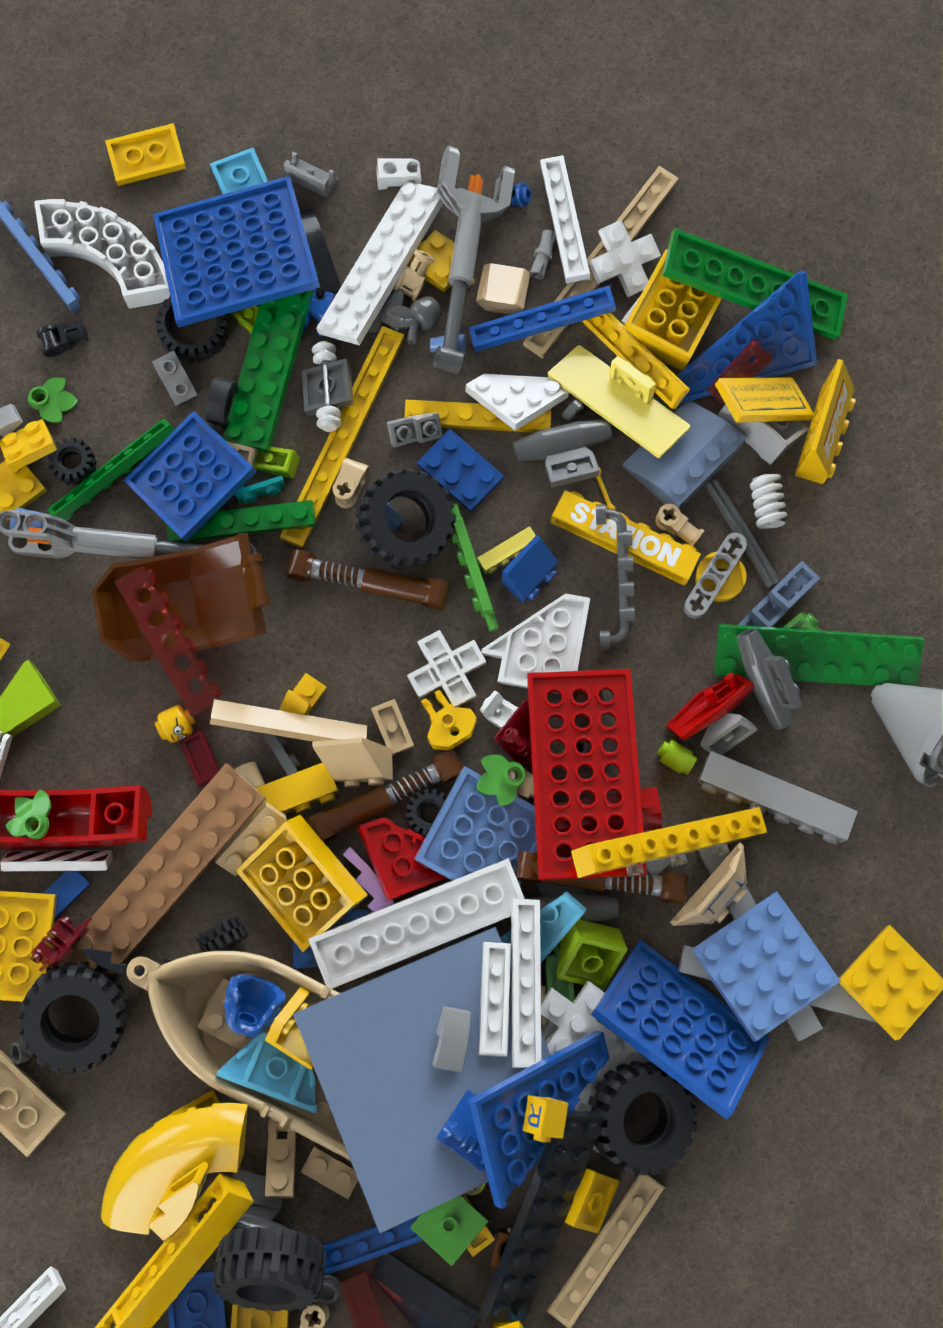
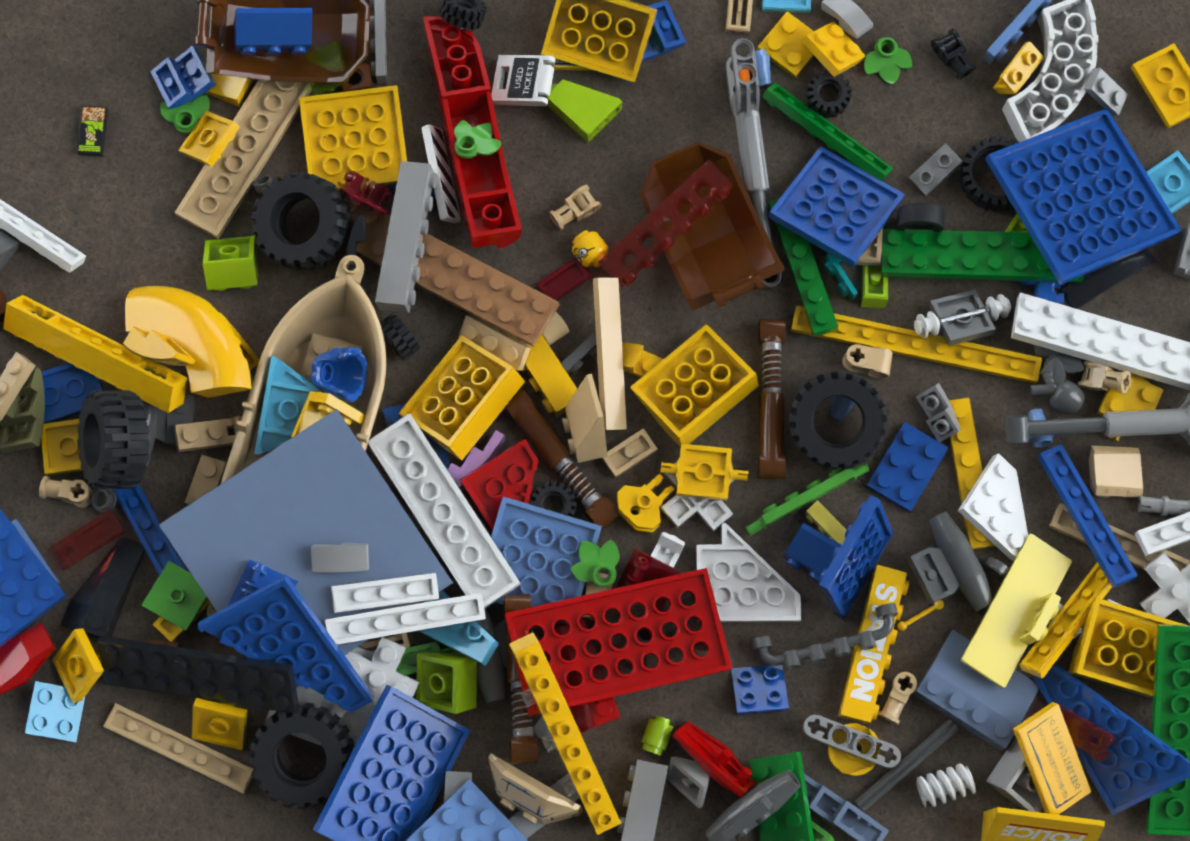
camera: 75 degrees right, 0 degrees up
yellow brick [523,1095,568,1142] -> none
none -> lime slope [203,236,258,291]
none -> light grey brick [375,161,437,313]
none -> tan connector [549,185,602,231]
none -> yellow slope [630,324,759,448]
none -> yellow plate [660,444,748,500]
none -> blue hinge [731,665,789,716]
none -> blue plate [819,495,894,620]
none -> yellow bracket [993,42,1044,94]
none -> light grey plate [1084,68,1128,115]

